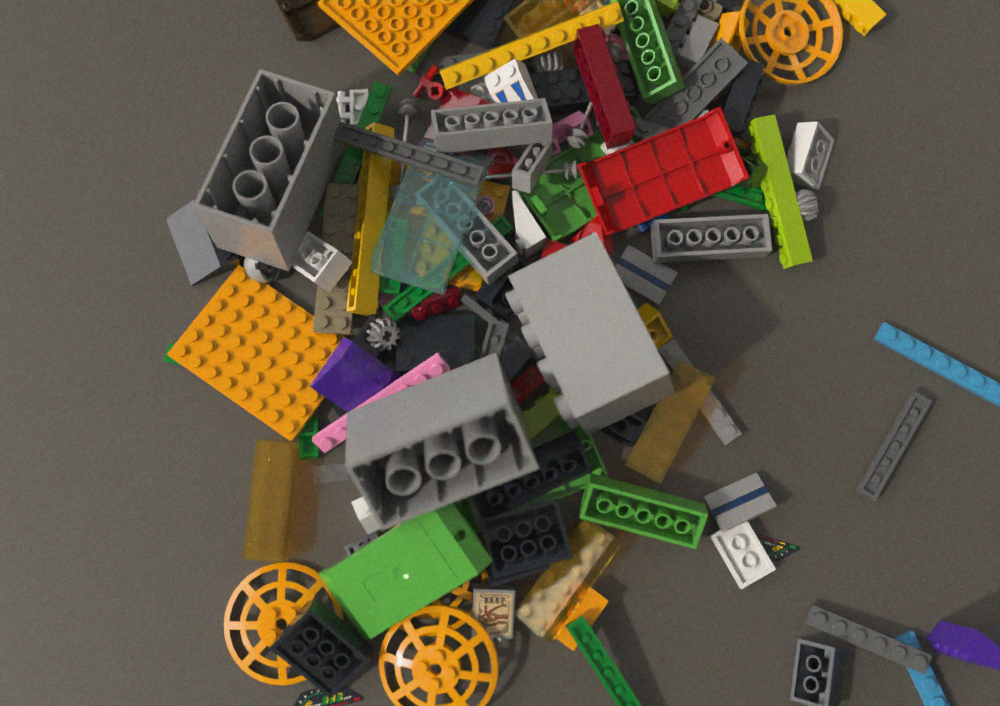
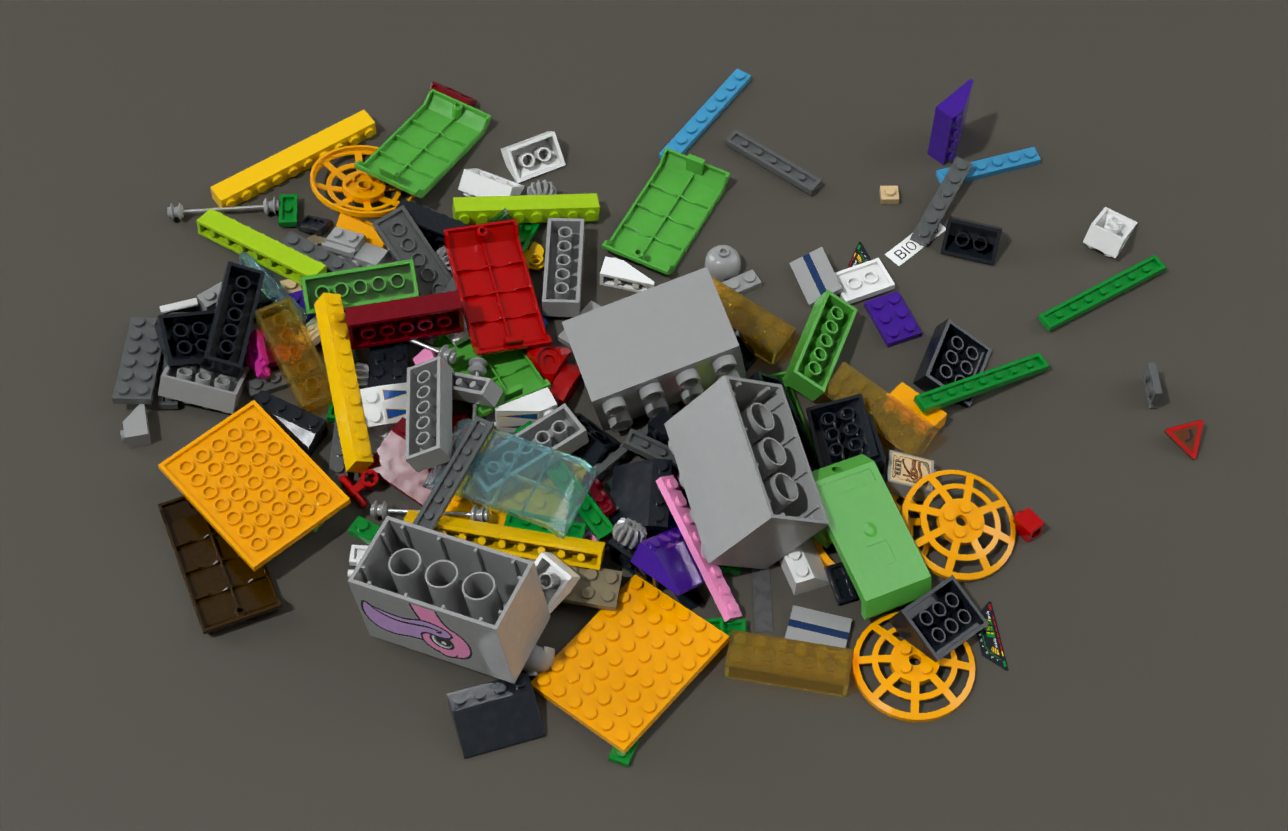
camera: 90 degrees left, 25 degrees down
none -> light grey plate [321,226,367,258]
none -> bright green piece [354,89,491,198]
none -> dark red hinge [429,81,477,107]
none -> white slope [501,131,566,183]
none -> yellow plate [524,242,545,270]
none -> white slope [600,256,654,293]
none -> bright green piece [602,148,730,275]
none -> light grey cylinder [704,245,741,282]
none -> light grey tile [784,605,852,657]
none -> dark purple plate [864,291,922,348]
none -> tan plate [879,186,899,204]
none -> white sticker [885,223,946,266]
none -> black slope [913,318,992,408]

